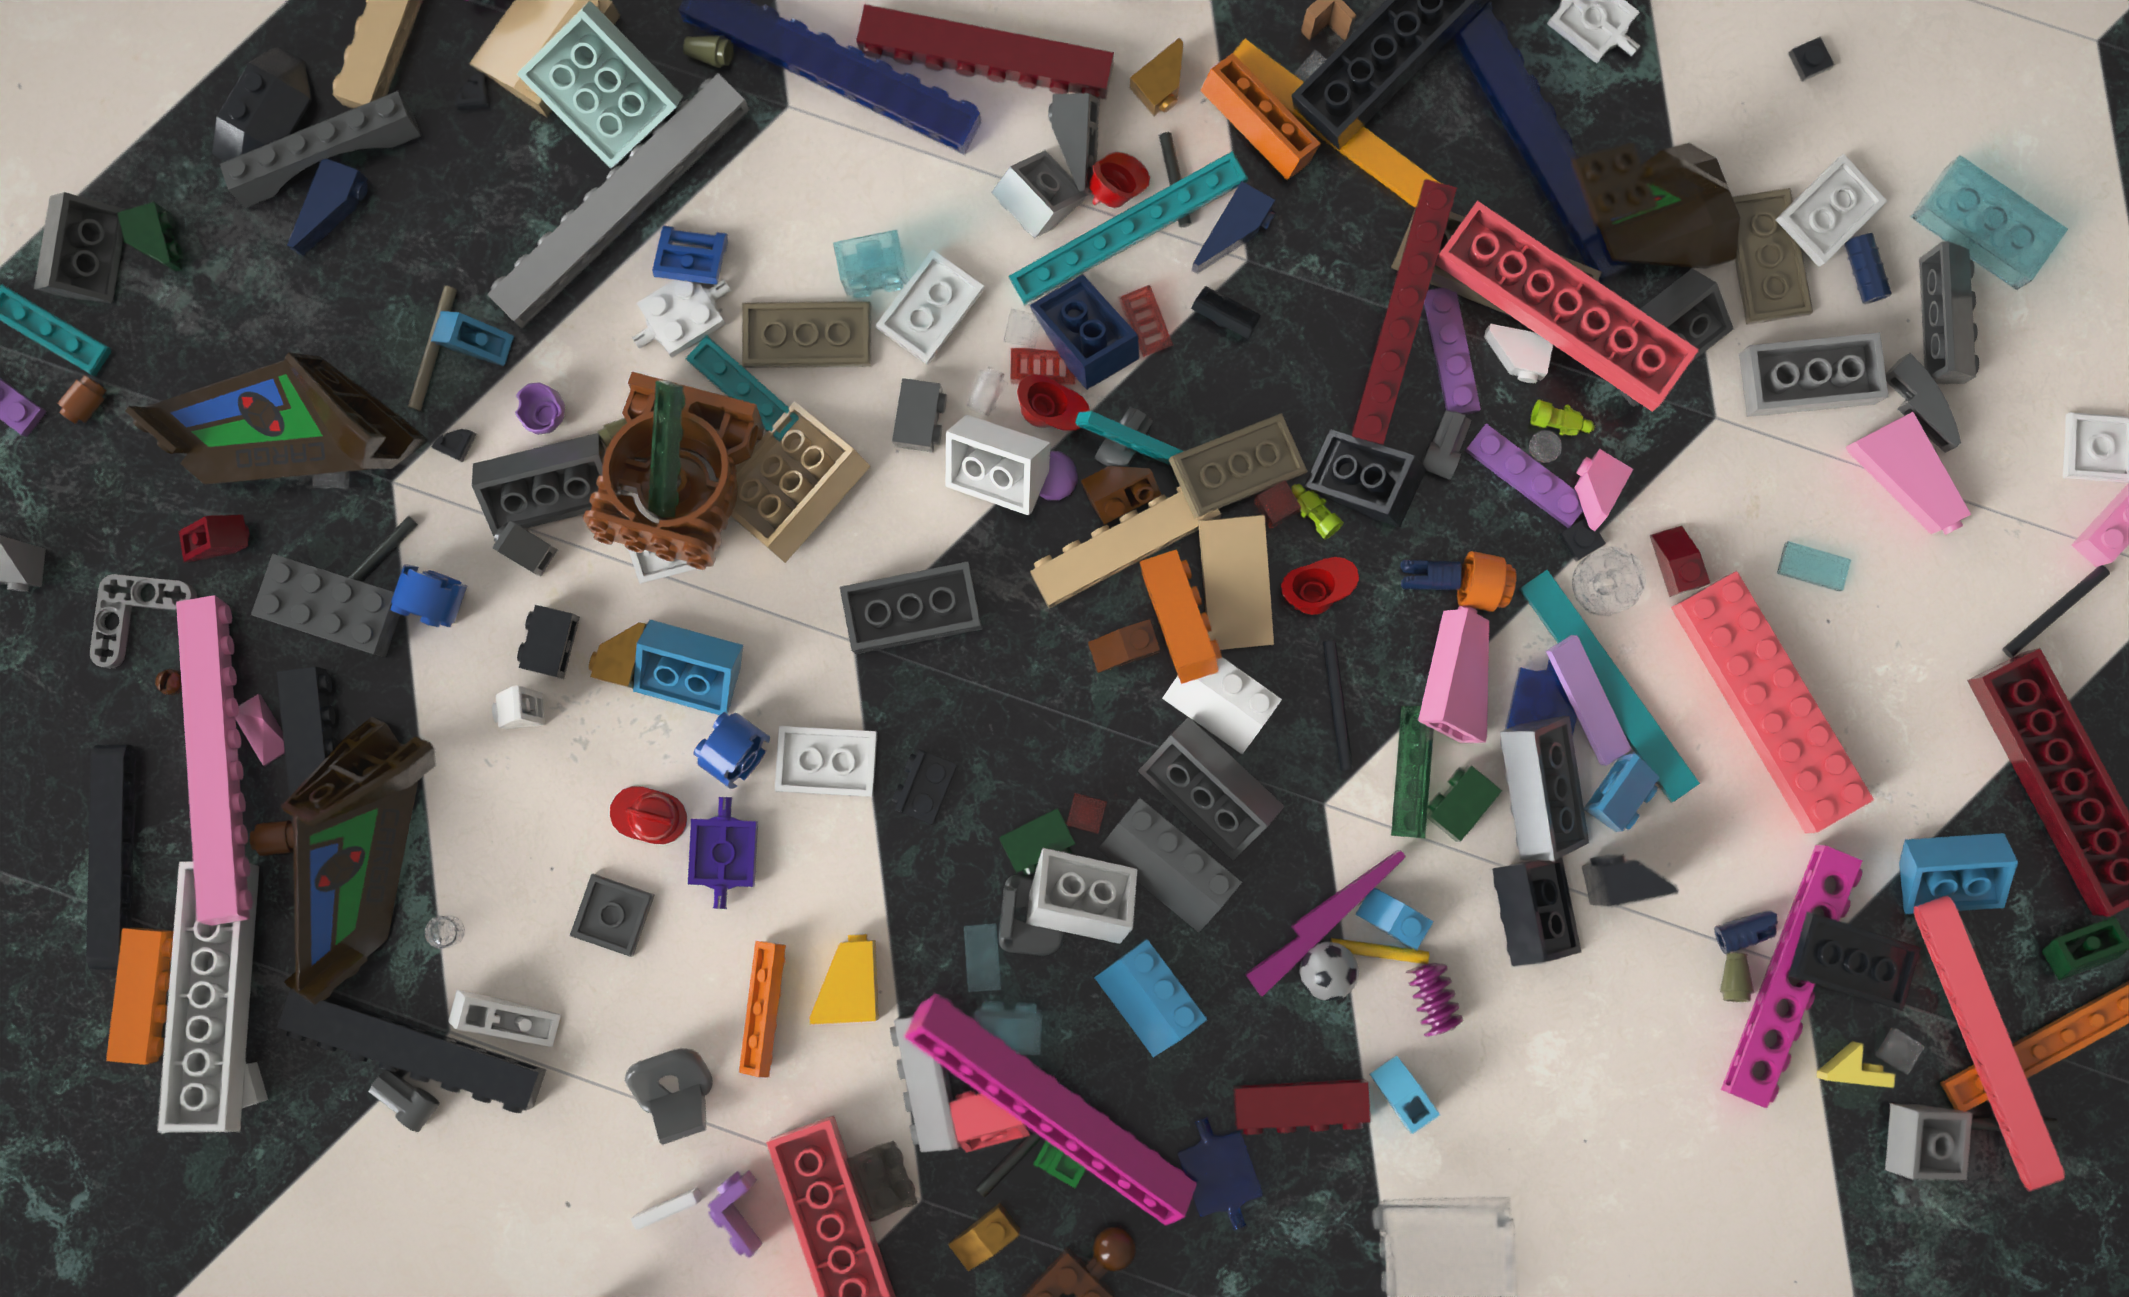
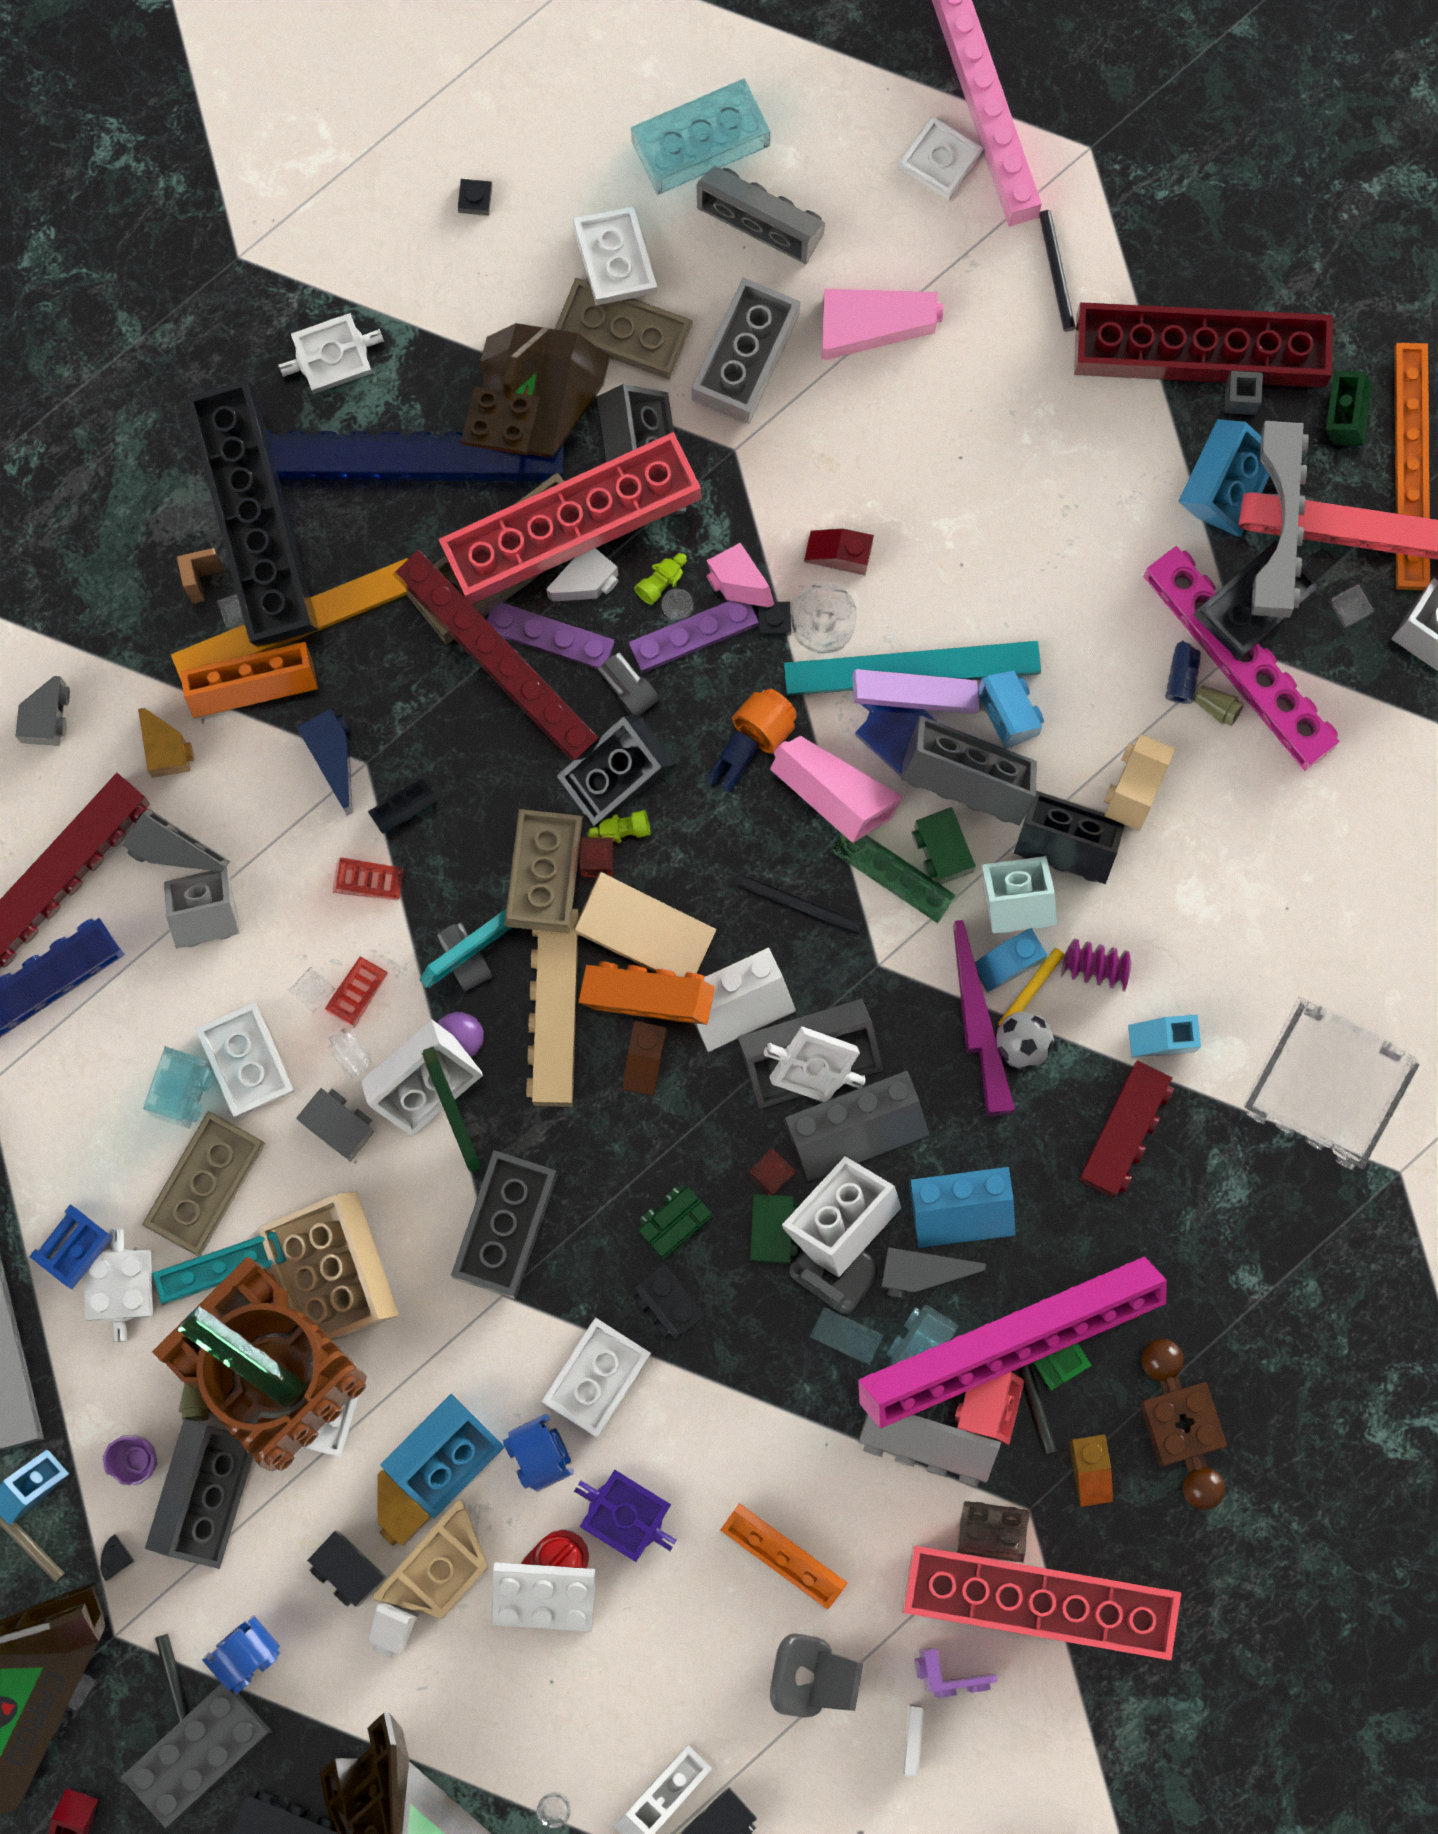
camera: 70 degrees left, 5 degrees down
dark grey slope [492,521,558,577] -> none
dark grey tile [570,874,655,957] -> none
yellow slope [809,934,879,1024] -> none
teal tile [1008,151,1248,306] -> none
red piece [1017,374,1090,431] -> none
dark blue slope [1030,274,1140,390] -> none
reddish brown slope [1081,466,1161,525] -> none
red piece [1089,152,1150,208] -> none
pearl dark grey bar [1159,132,1191,228] -> none
clear blue plate [1178,1117,1263,1230] -> none
red piece [1281,557,1359,615] -> none
black slope [1582,854,1678,907] -> none
coral brick [1671,571,1874,833] -> none
clear light blue tile [1777,541,1851,592] -> none
light yellow slope [1817,1041,1895,1088] -> none
dark blue axle [1845,233,1892,304] -> none
dark grey slope [1886,353,1961,453] -> none
none -> tan wing [372,1499,488,1618]
none -> dark green tile [422,1046,482,1172]
none -> white plate [492,1563,595,1632]
none -> dark green brick [637,1186,713,1261]
none -> white plate [764,1026,865,1102]
none -> dark grey slope [880,1247,986,1299]
none -> light aqua brick [982,856,1057,933]
none -> tan brick [1103,734,1175,831]
none -> dark grey brick [1224,371,1263,415]
none -> light grey arch [1251,421,1309,618]

